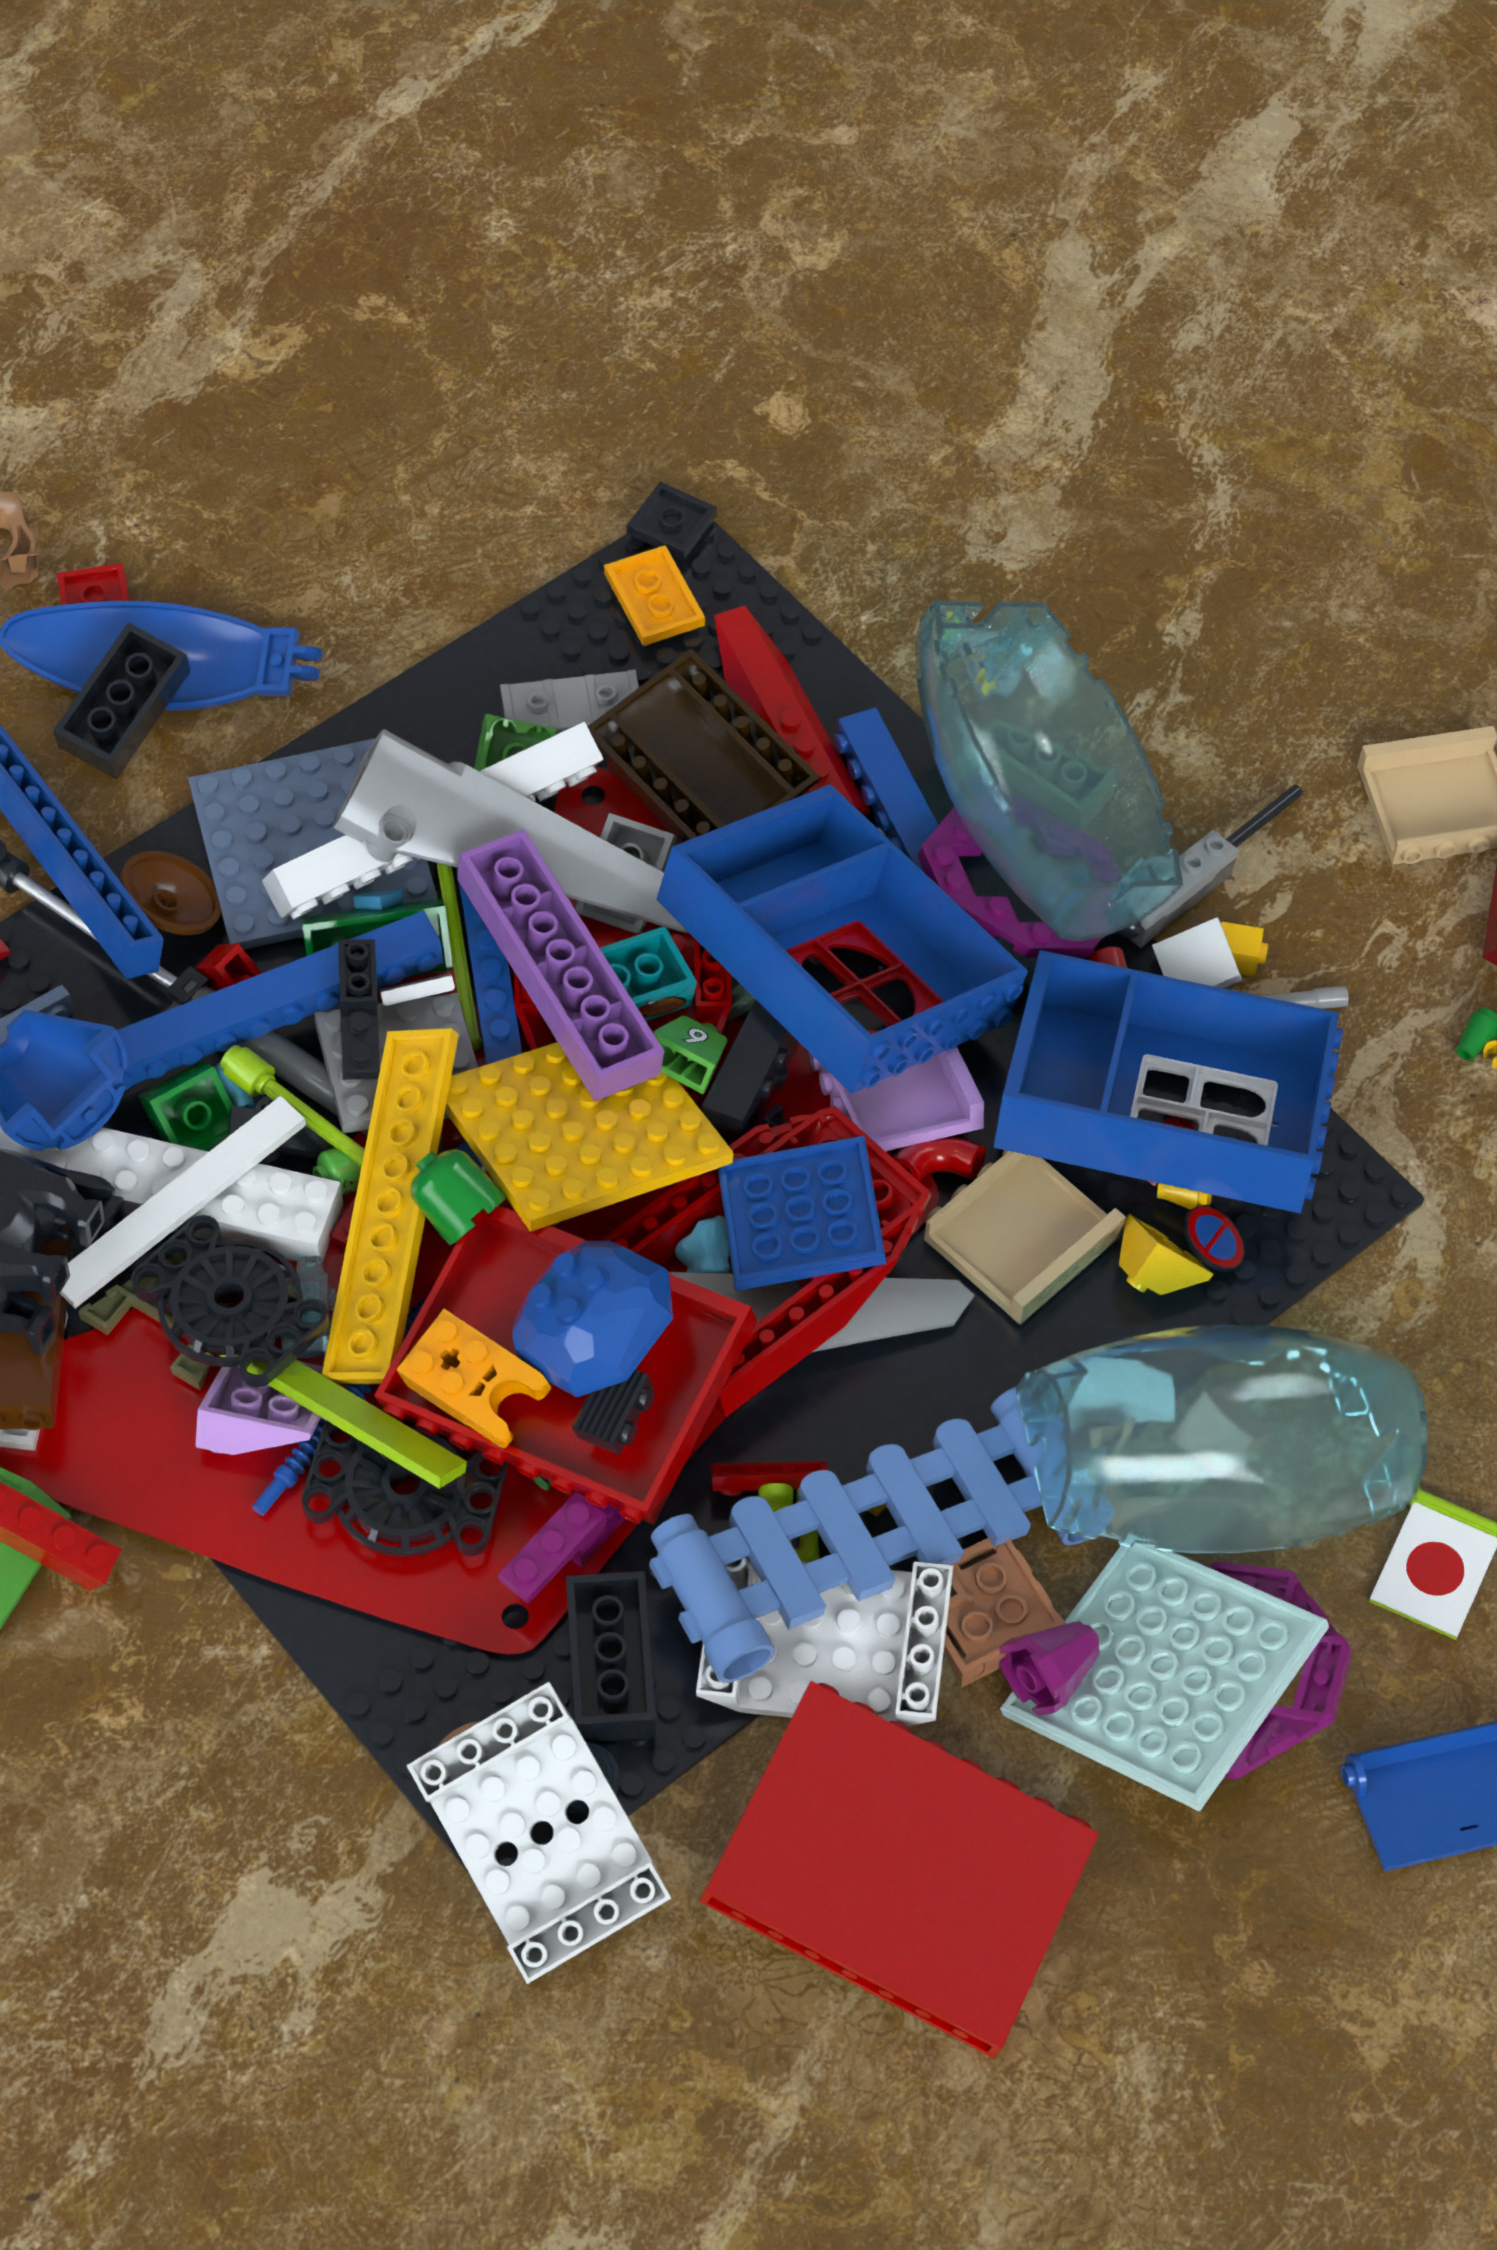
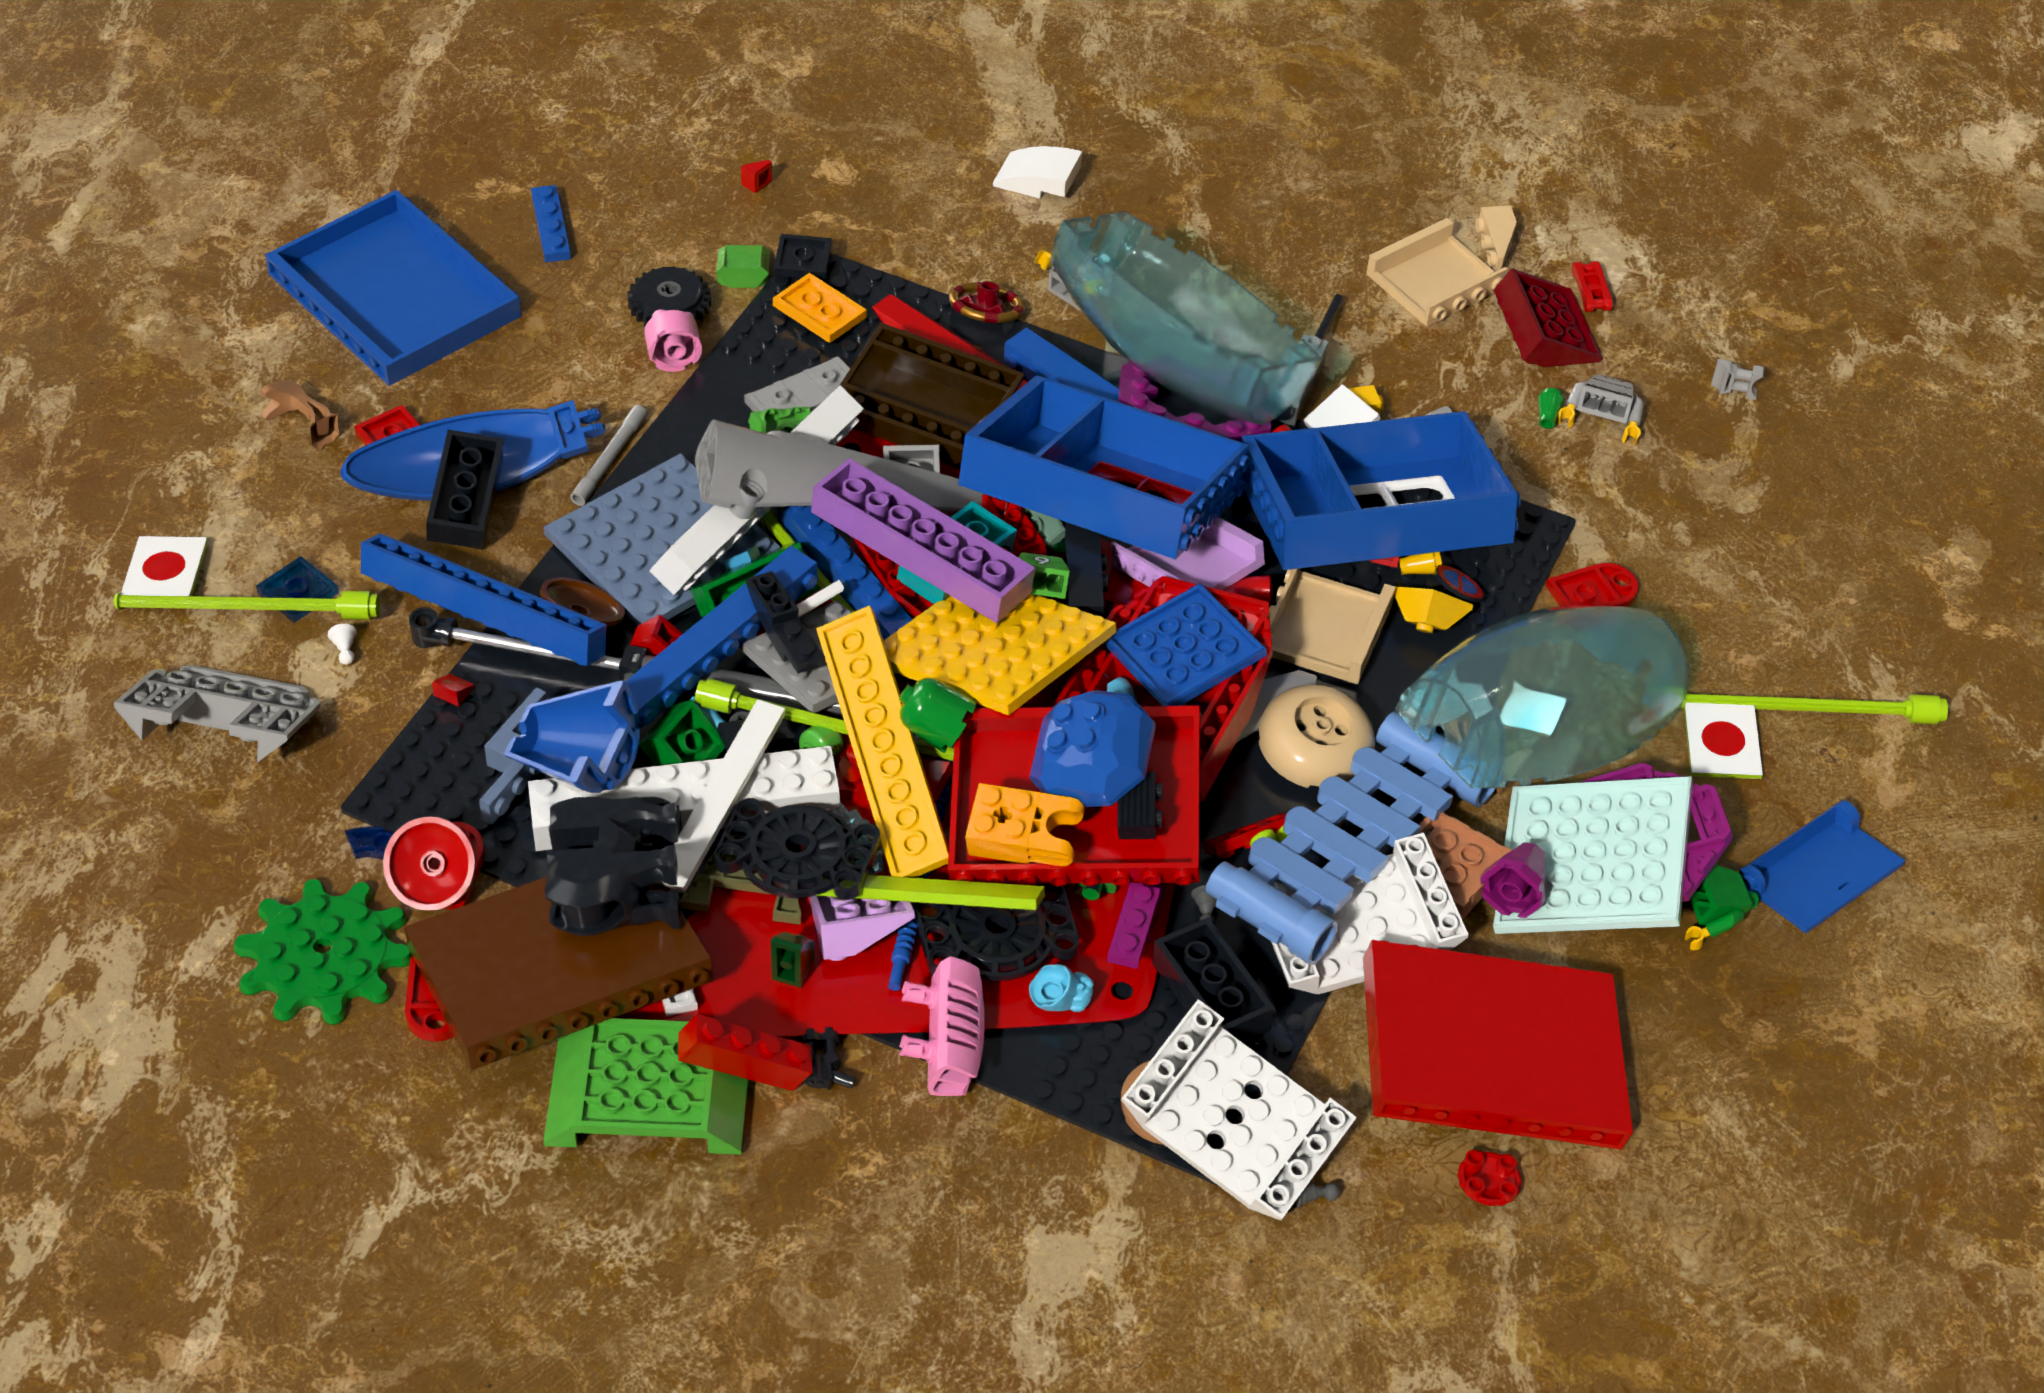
camera: 25 degrees left, 10 degrees down
none -> blue panel [265,190,521,386]
none -> blue plate [531,185,571,262]
none -> light grey piece [570,405,648,506]
none -> black gear [628,266,712,327]
none -> bright pink brick [644,310,702,372]
none -> bright green slope [716,245,770,288]
none -> red slope [741,160,772,193]
none -> dark green slope [770,932,815,988]
none -> black piece [801,1027,856,1090]
none -> bright pink piece [899,956,984,1096]
none -> dark red piece [949,281,1024,324]
none -> white slope [993,146,1082,199]
none -> medium azure hair [1029,964,1094,1012]
none -> tan brick [1258,685,1375,788]
none -> dark grey piece [1294,1182,1340,1209]
none -> red dish [1457,1150,1522,1206]
none -> red tile [1546,563,1638,625]
none -> green torso [1685,863,1759,951]

